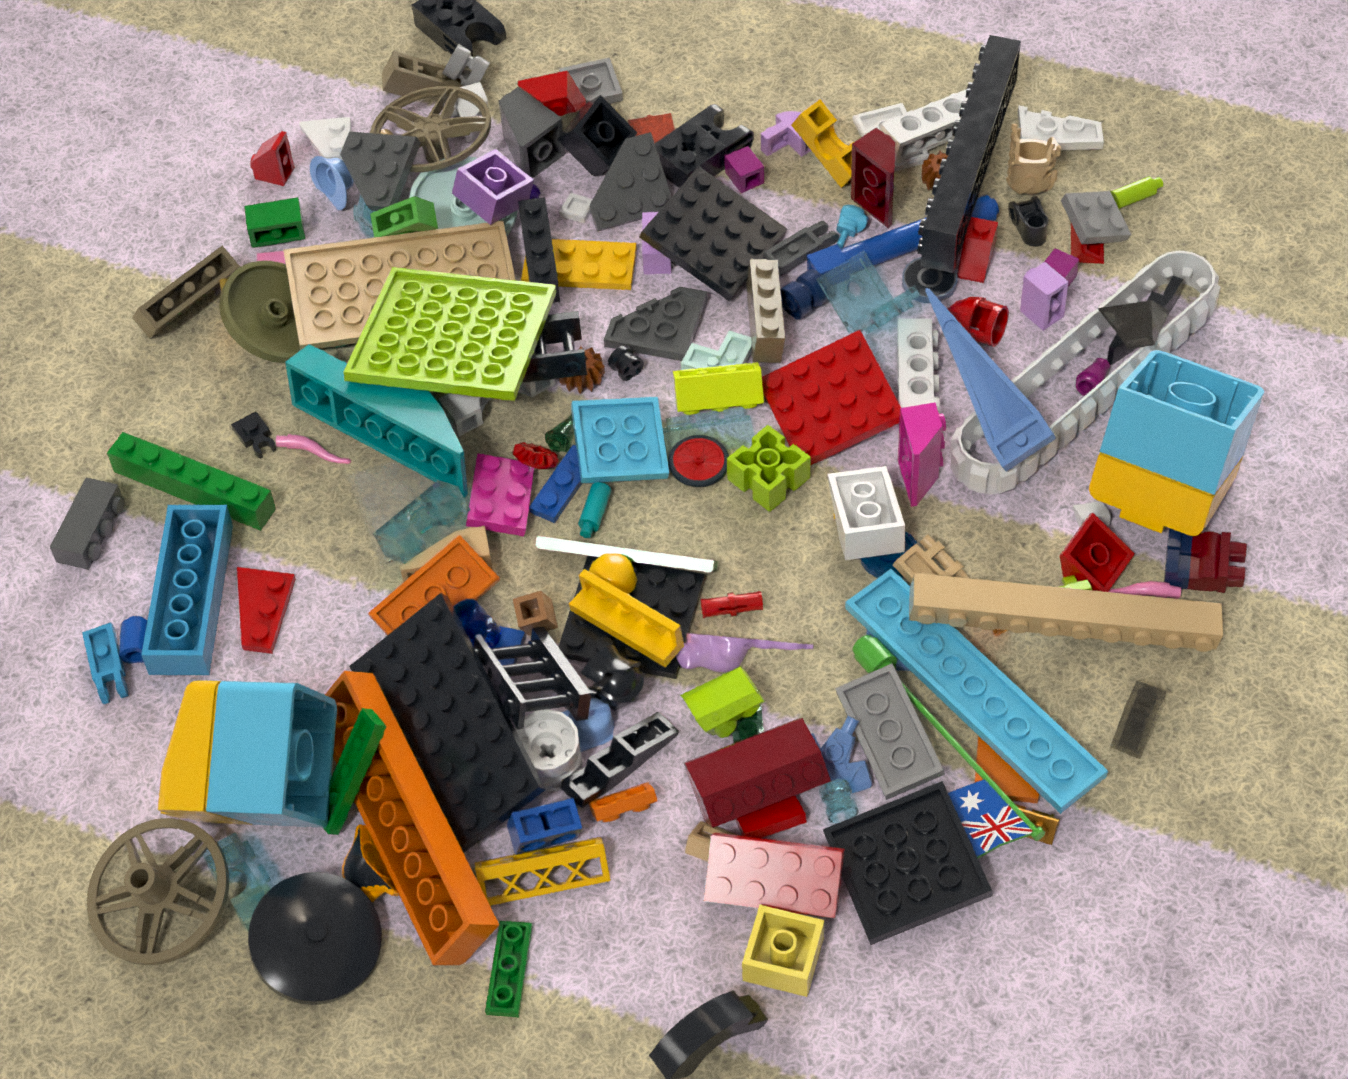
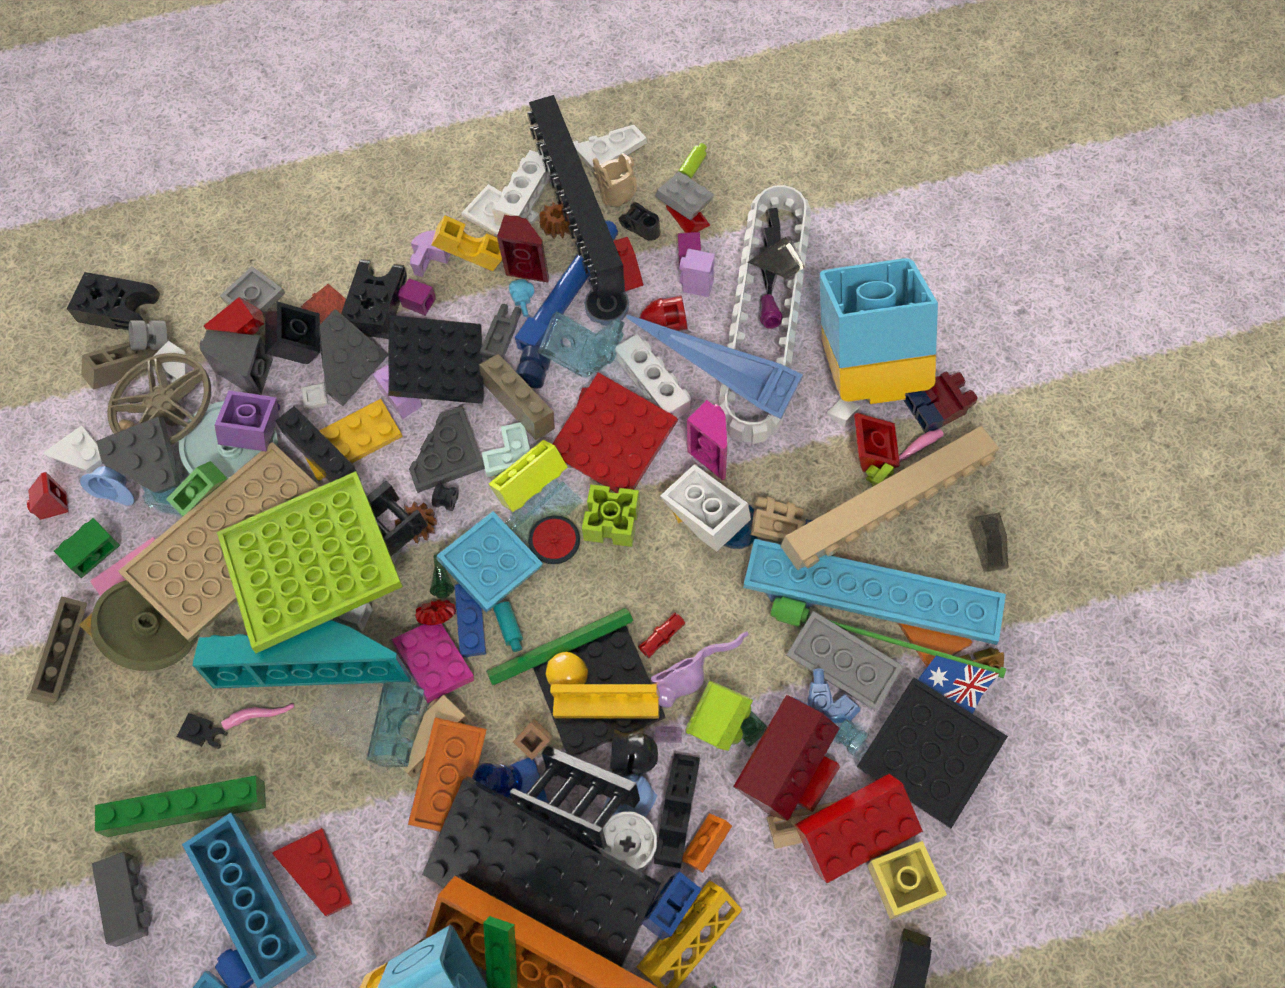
camera: 35 degrees left, 10 degrees up
none -> clear purple tile [655,726,682,743]

